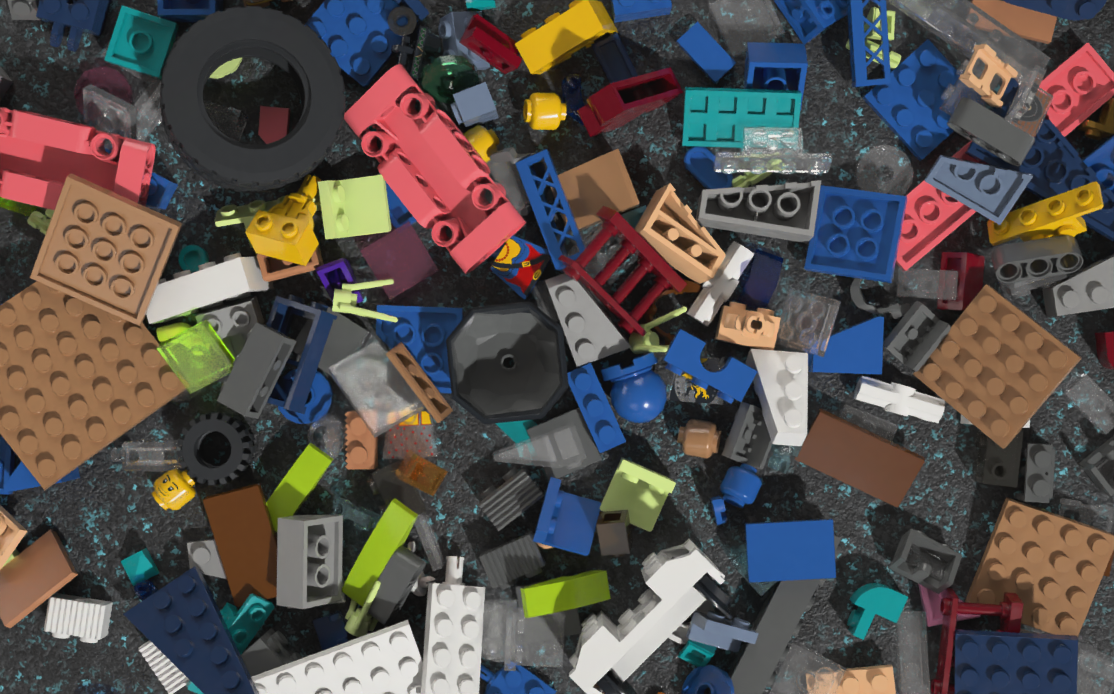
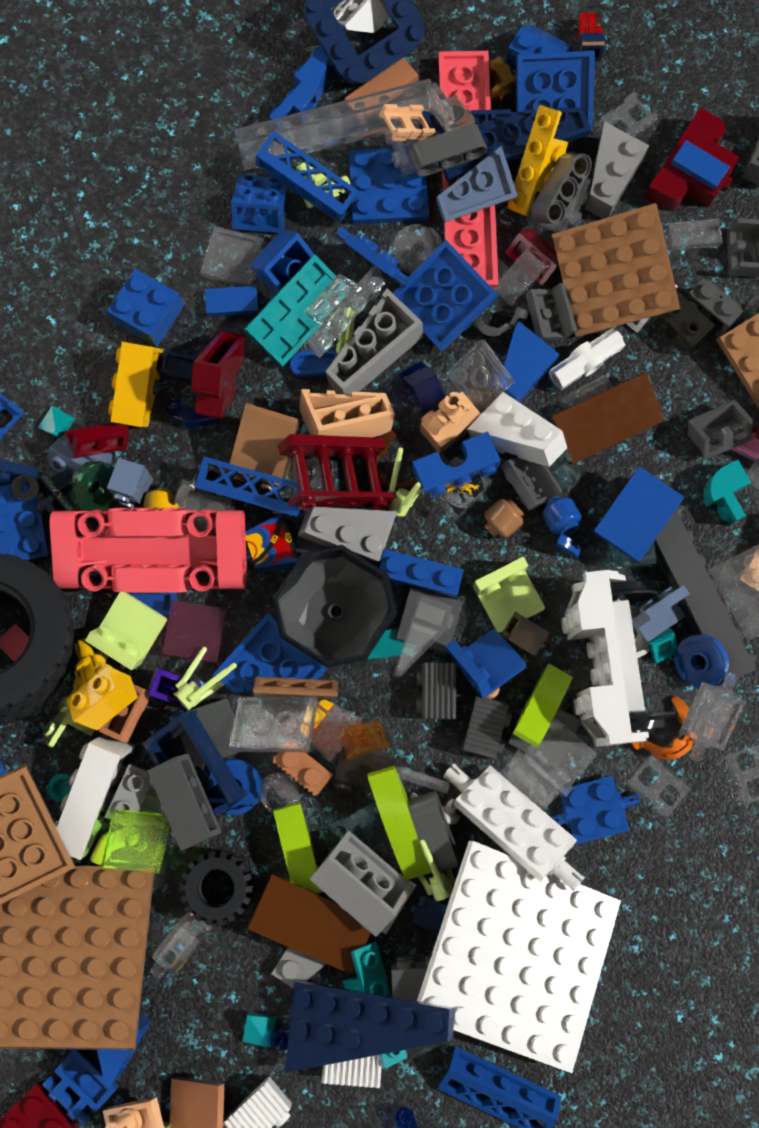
camera: 55 degrees left, 10 degrees down
yellow head [152,468,197,510] -> none
yellow head [523,93,566,130] -> none
blue tile [601,352,667,423] -> none
white piece [687,241,754,326] -> none
none -> blue plate [335,227,411,288]

